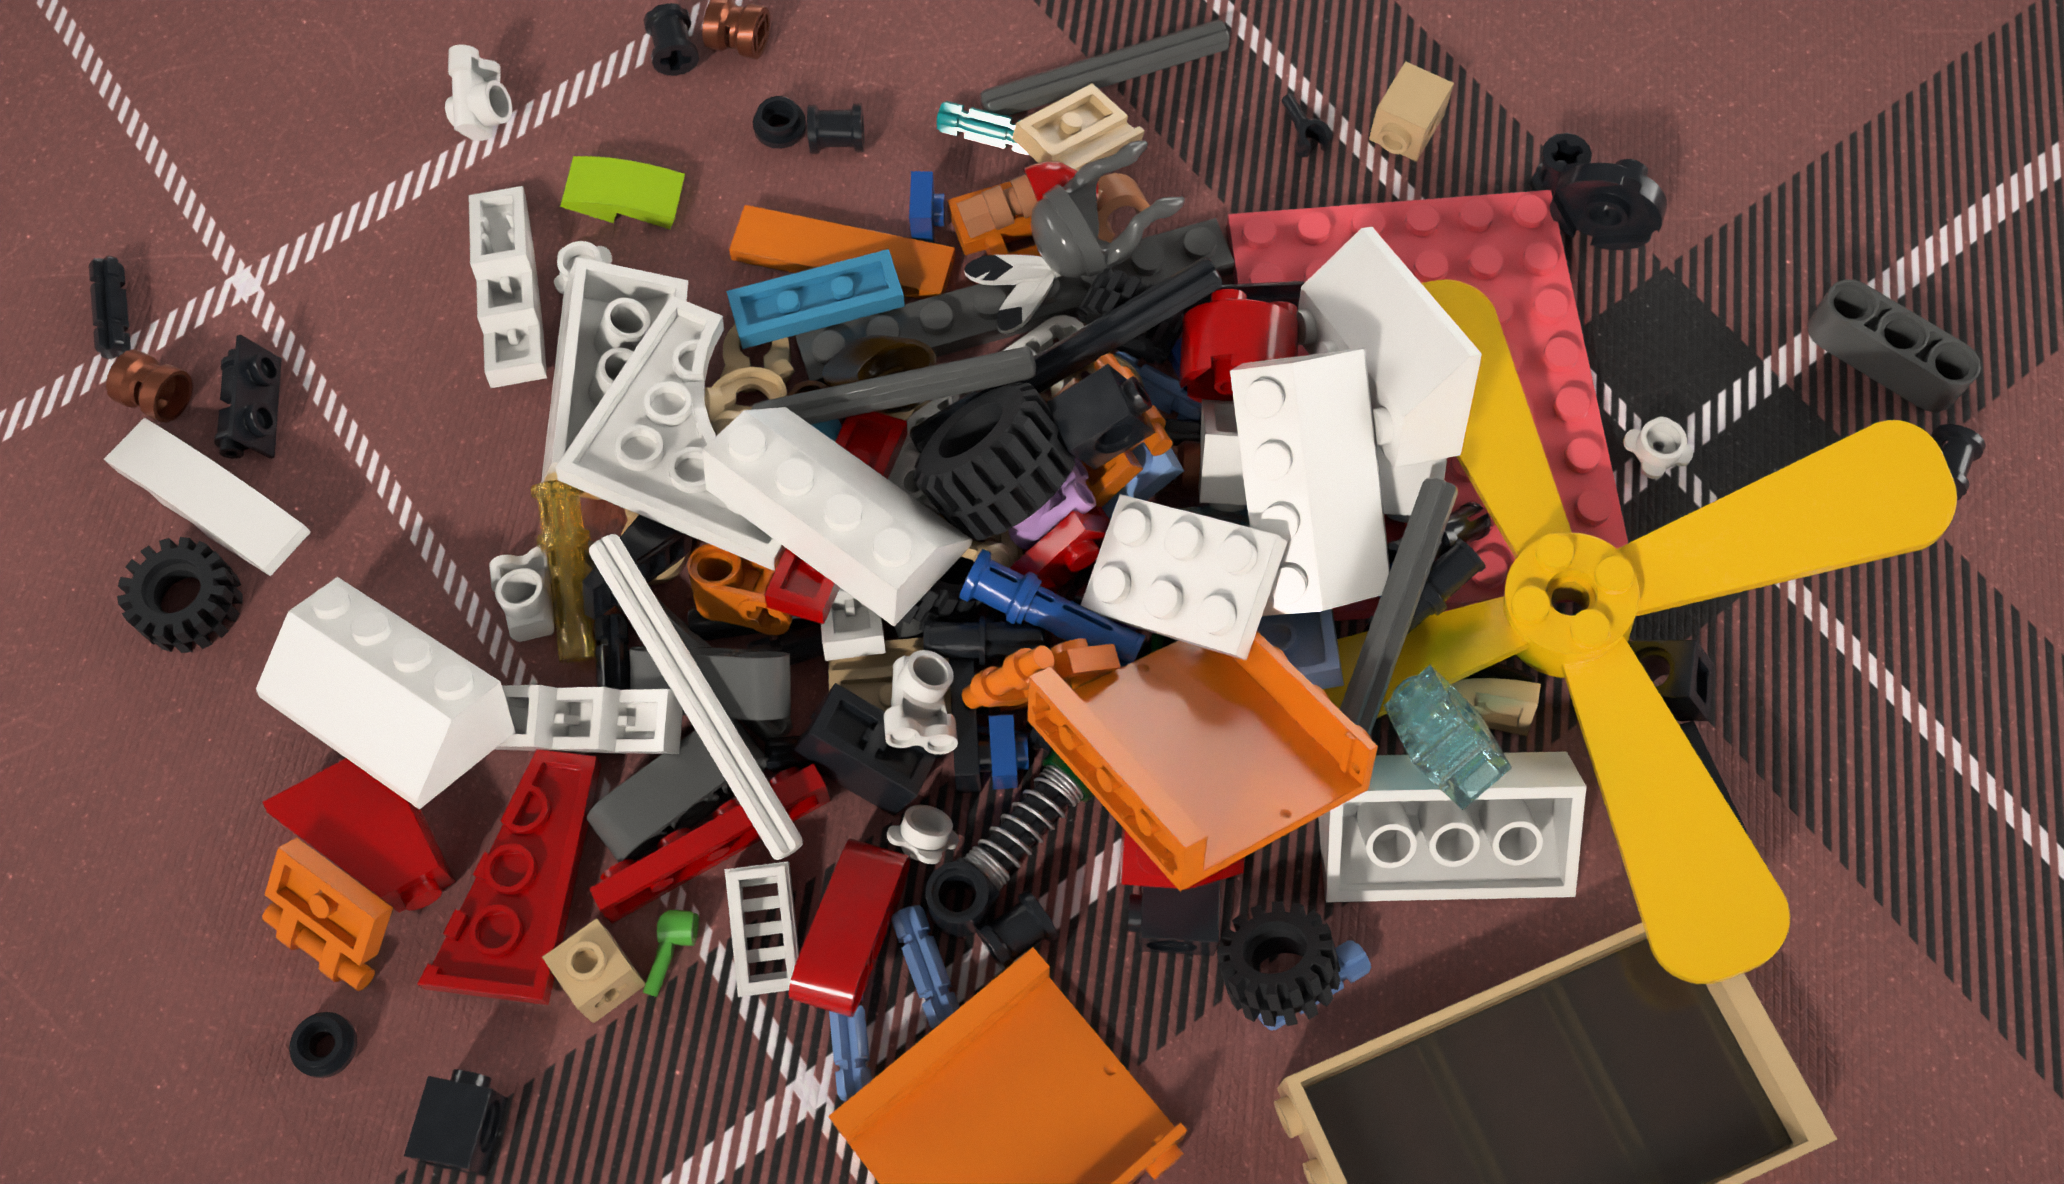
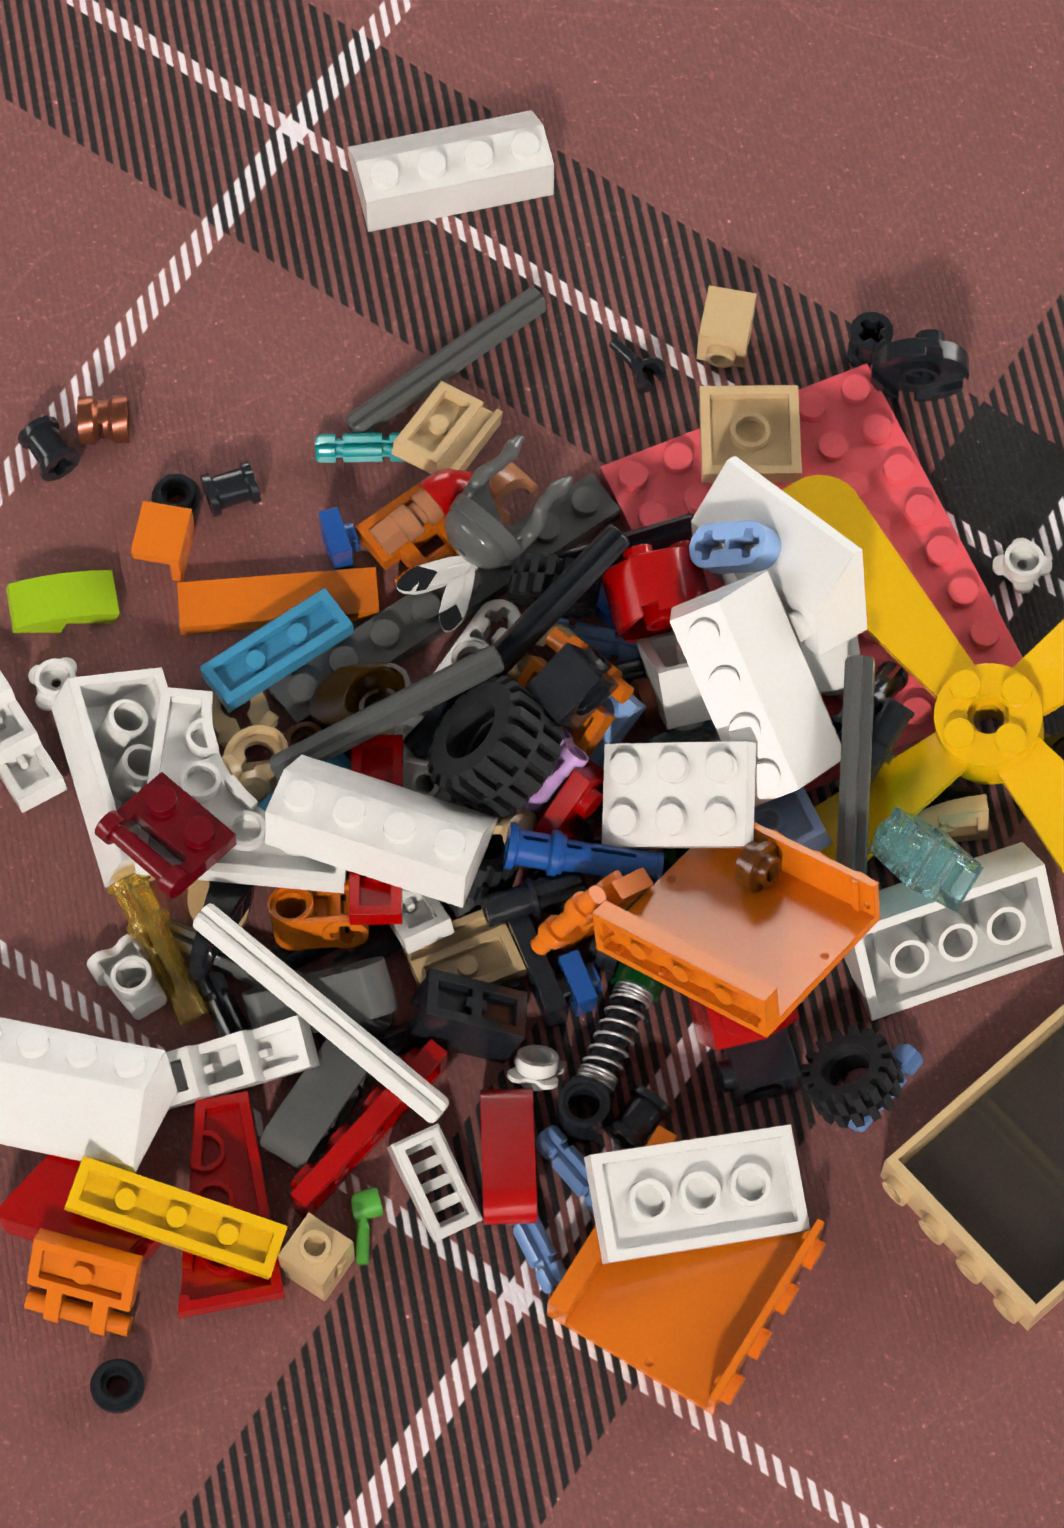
camera: 20 degrees left, 0 degrees up
black brick [404,1069,508,1177] -> none
white plate [884,650,958,754] -> none
none -> yellow plate [64,1156,288,1280]
none -> dark red plate [94,772,237,899]
none -> orange panel [131,501,195,582]
none -> white plate [584,1124,810,1264]
none -> light blue beam [689,520,781,574]
none -> tan plate [699,385,802,483]
none -> reddish brown plate [734,841,782,893]

